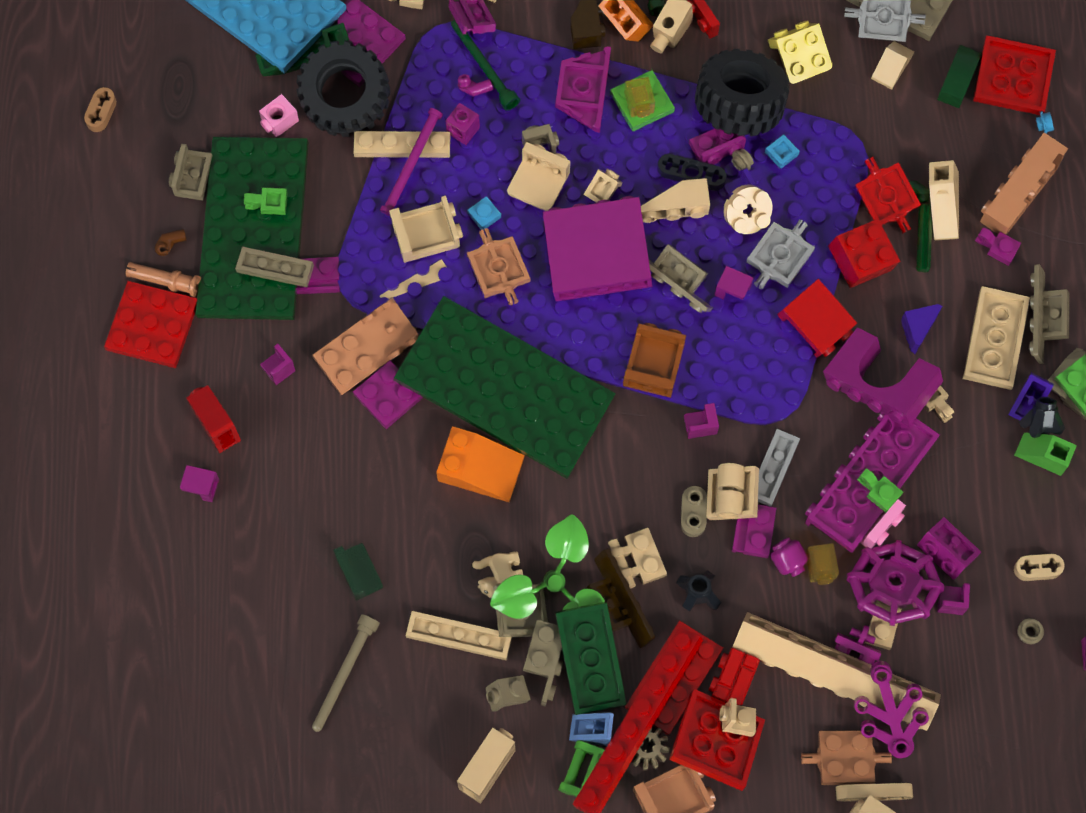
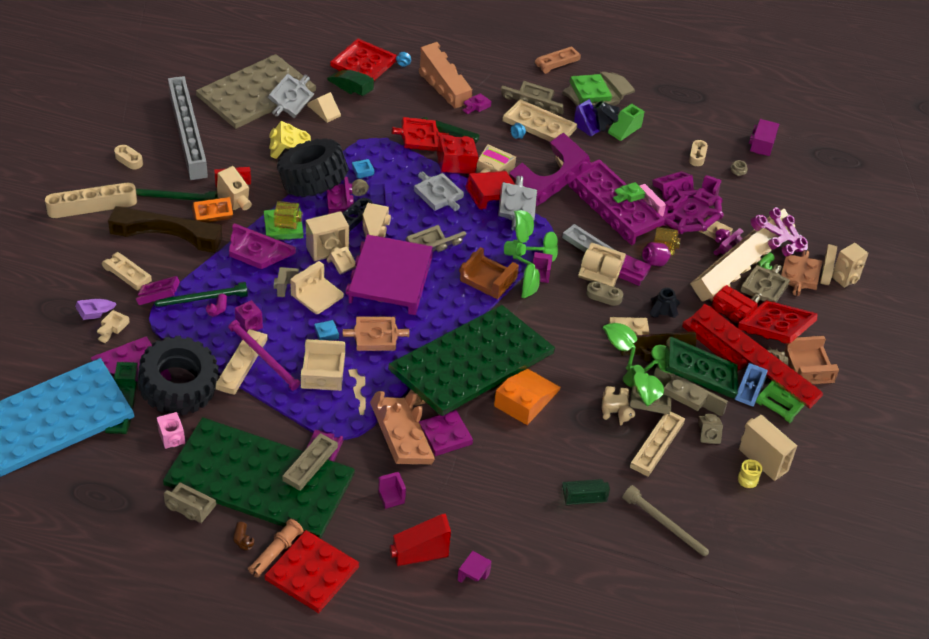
camera: 75 degrees left, 25 degrees down
medium nougat beam [84,87,117,132] -> none
bright green plate [244,188,287,215] -> none
magenta panel [715,266,754,300] -> none
tan bracket [719,698,756,737] -> none
plate [724,185,772,234] -> none
dark purple slope [901,304,943,354] -> none
tan slope [929,160,959,240] -> none
none -> tan brick [306,211,349,261]
none -> tan torso [477,145,516,174]
none -> light grey plate [498,176,537,231]
none -> bright green plant [504,210,558,298]
none -> dark azure plate [511,123,526,139]
none -> light yellow wheel [738,459,762,488]
none -> dark tan plate [741,264,790,303]
none -> bright green arm [758,252,775,270]

